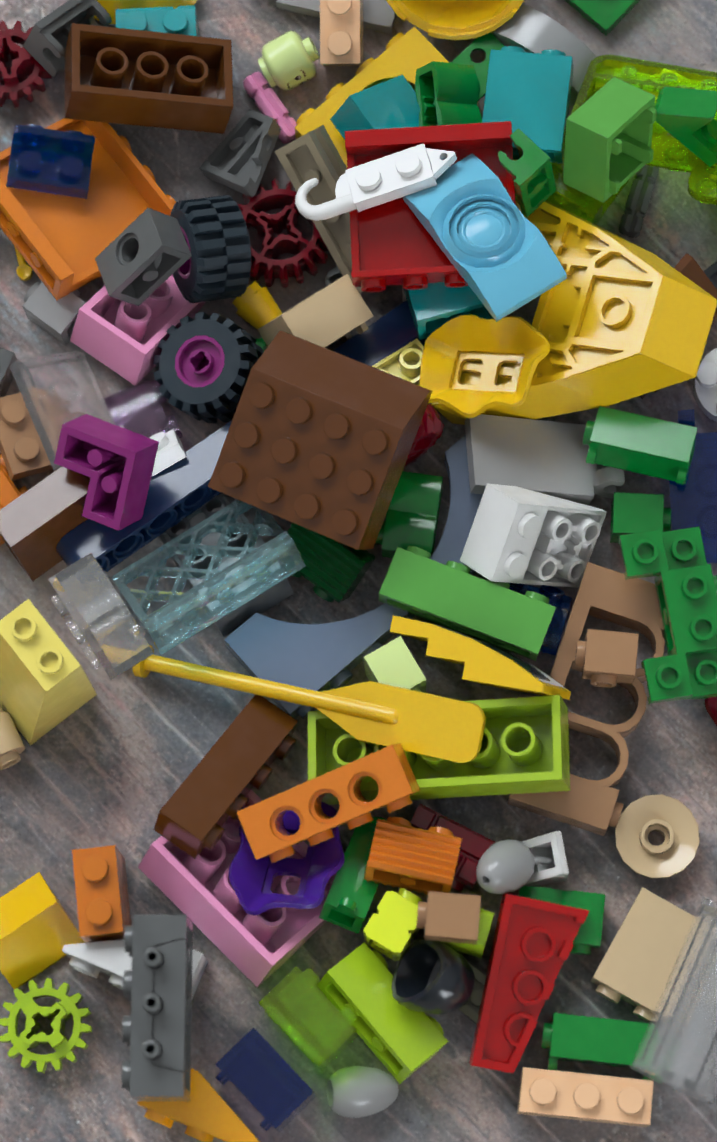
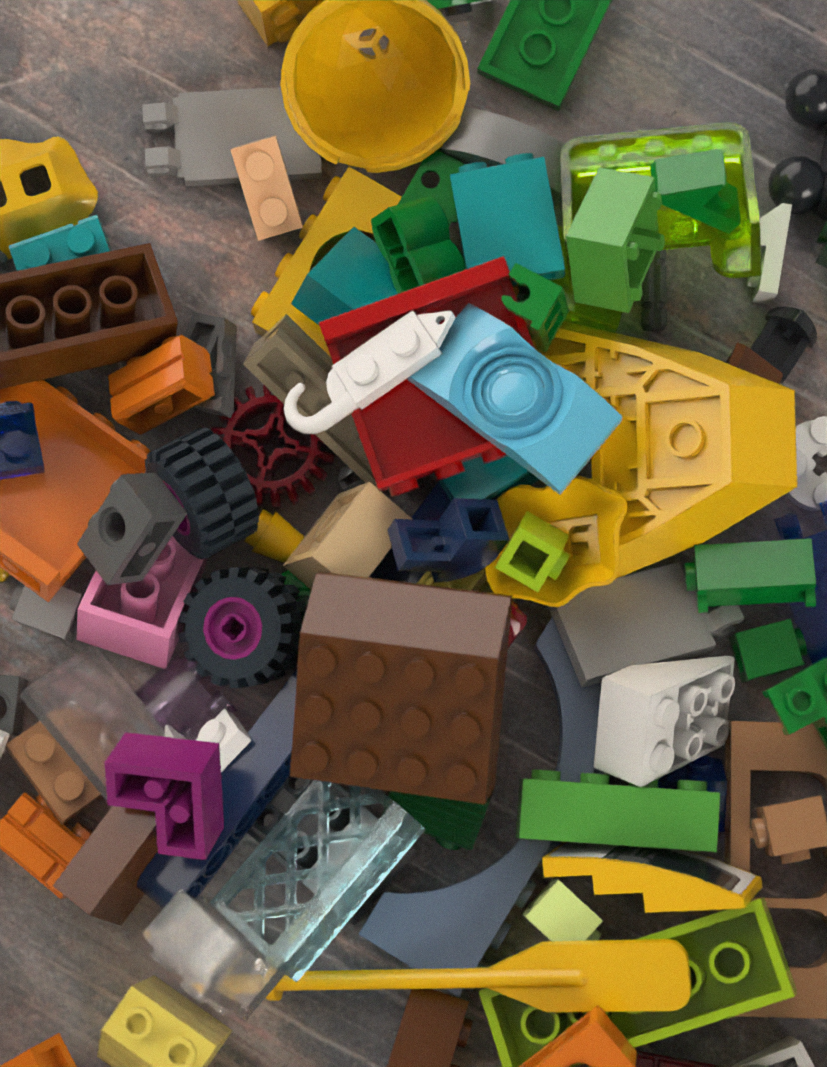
camera: 20 degrees left, 5 degrees up
bright pink axle [243,72,296,144] -> none
yellowish green head [258,31,320,91] -> none
green brick [375,471,443,558] -> none
none -> orange brick [108,335,215,435]
none -> dark blue brick [387,498,510,582]
none -> lime brick [495,511,570,592]

